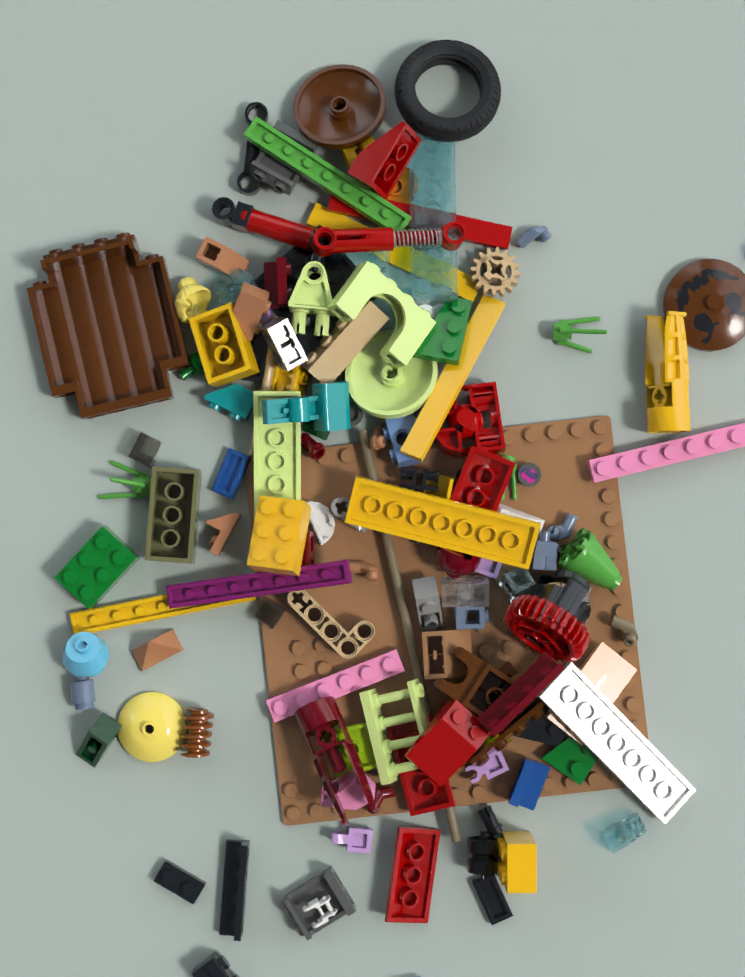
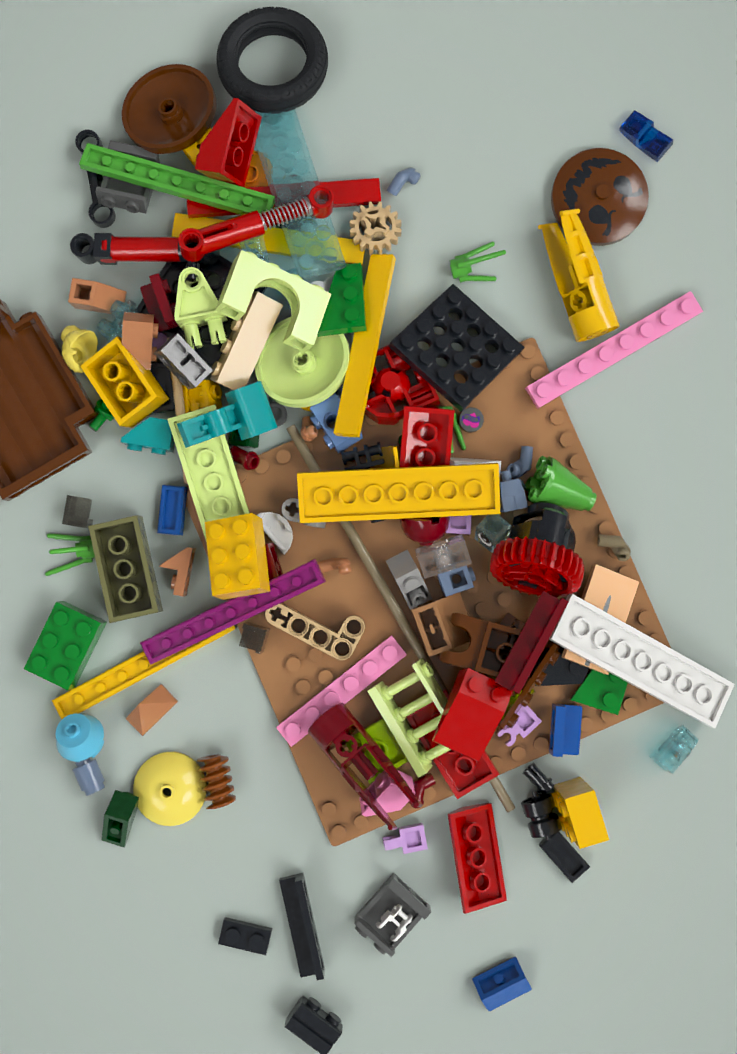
camera: 20 degrees left, 0 degrees up
none -> black piece [388,284,525,412]

